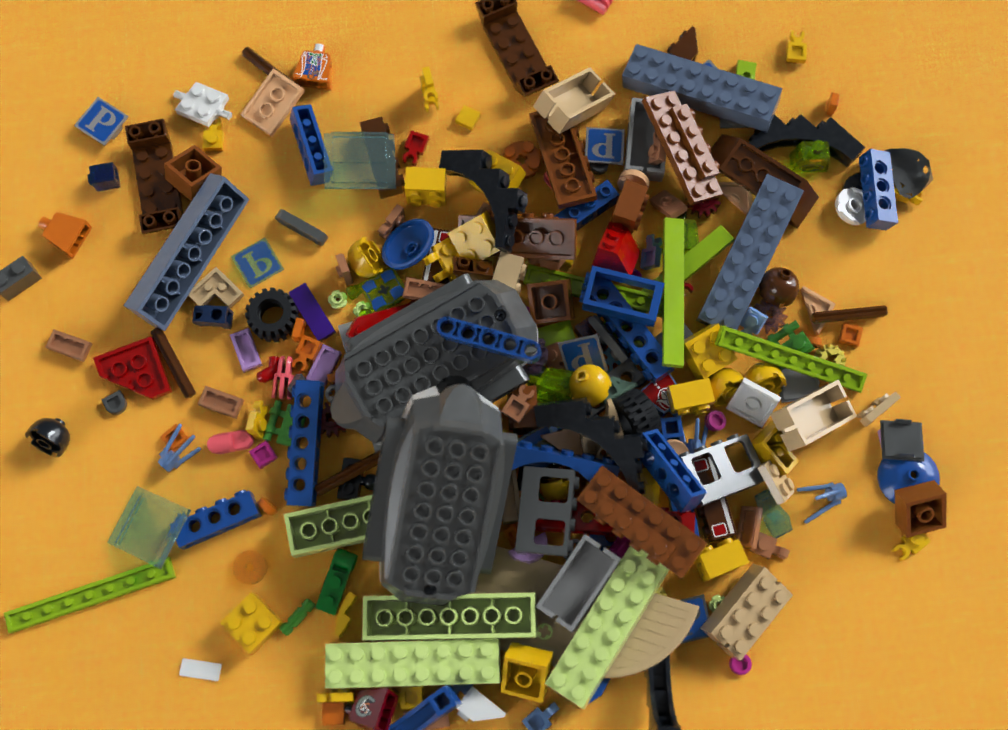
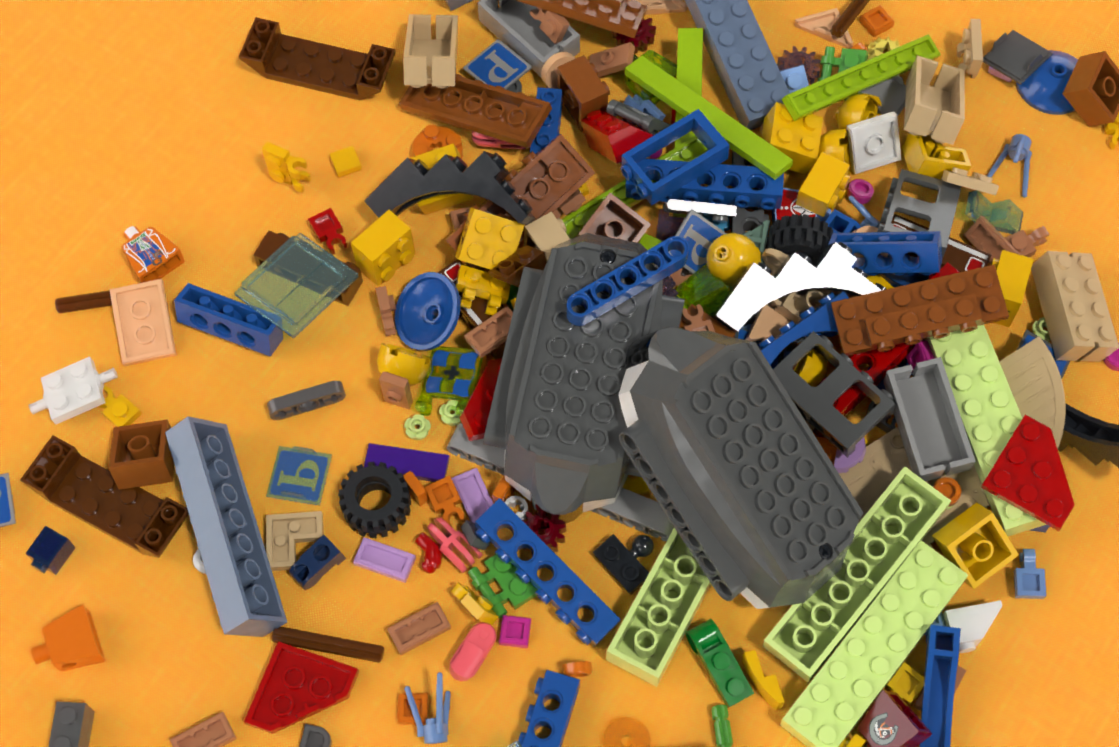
camera: 45 degrees left, 10 degrees down
reddish brown axle [314,450,380,496] -> none
reddish brown cylinder [758,267,799,306] -> none
none -> dark grey plate [606,99,671,135]
none -> orange tile [933,477,961,507]
none -> red plate [981,414,1075,531]

